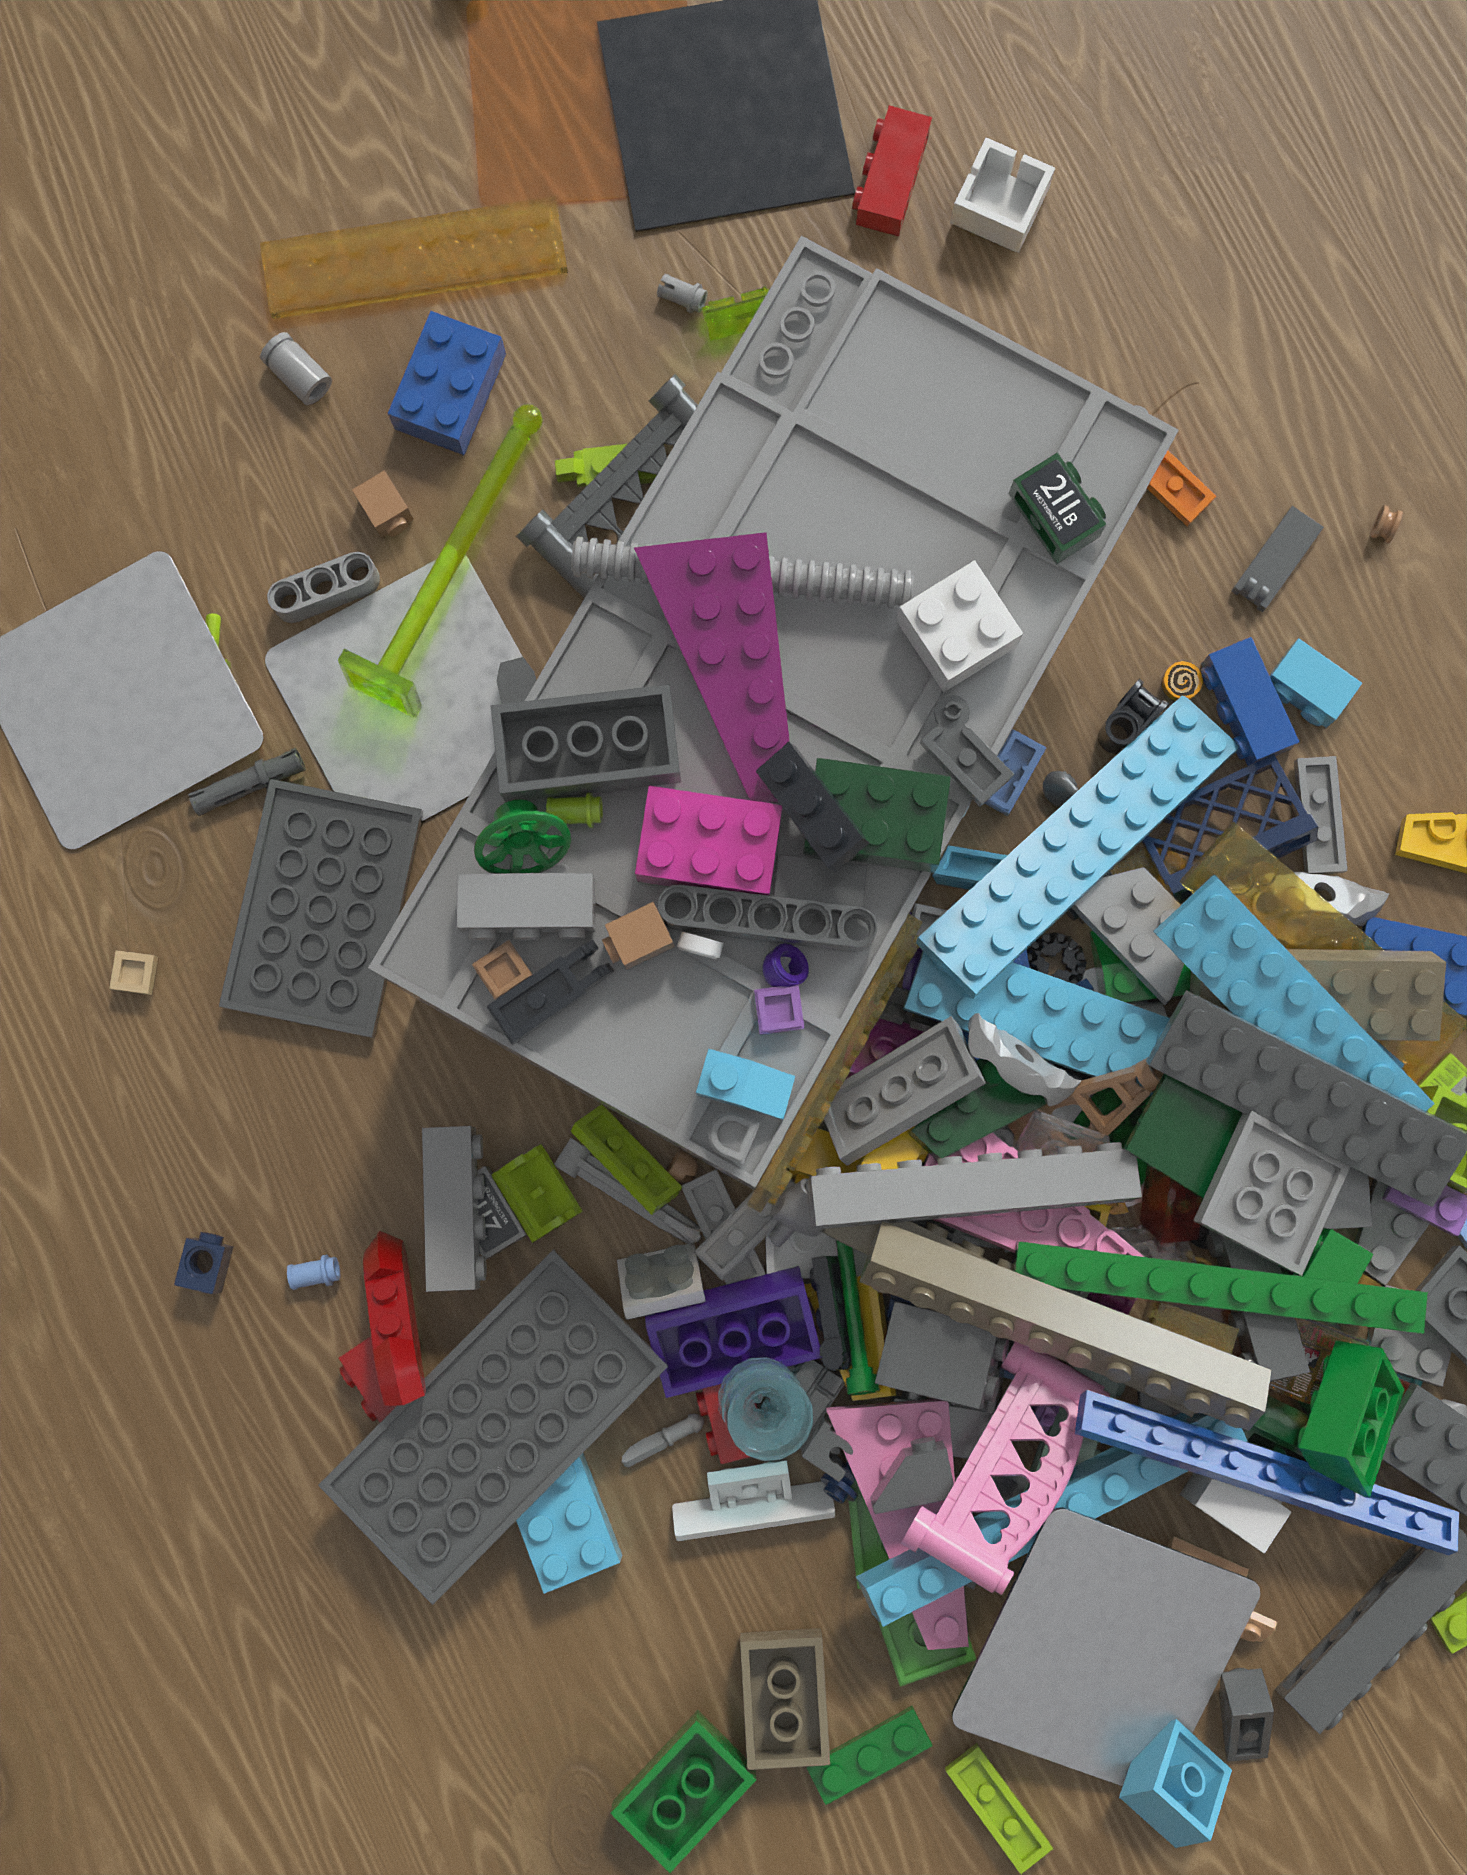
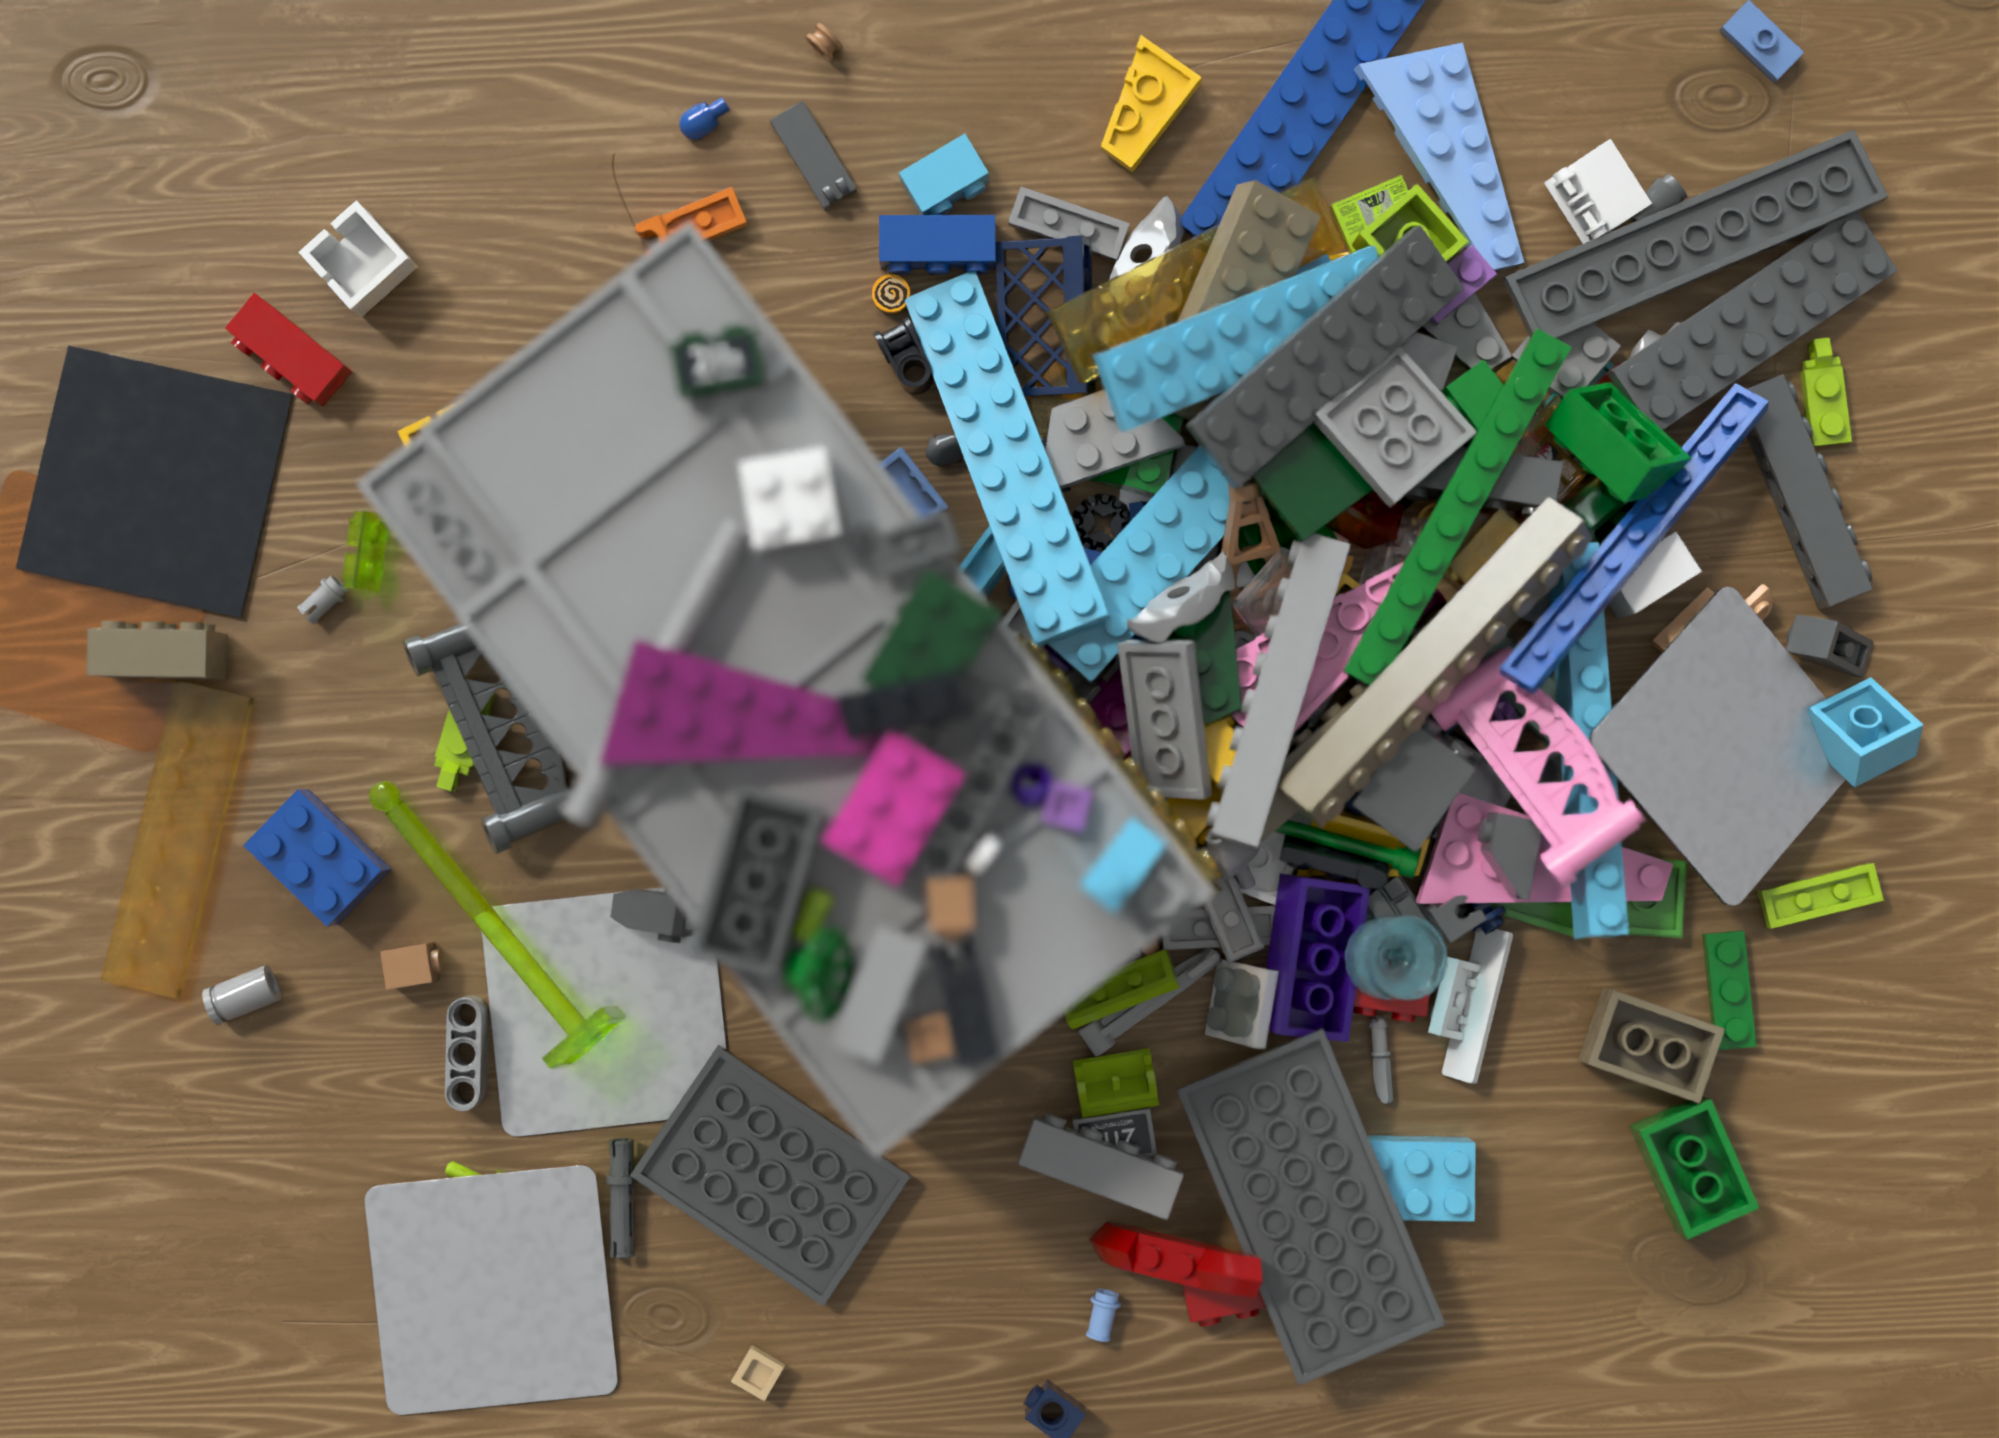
camera: 65 degrees left, 5 degrees up
none -> dark tan brick [87,621,228,680]
none -> blue cylinder [679,97,730,140]

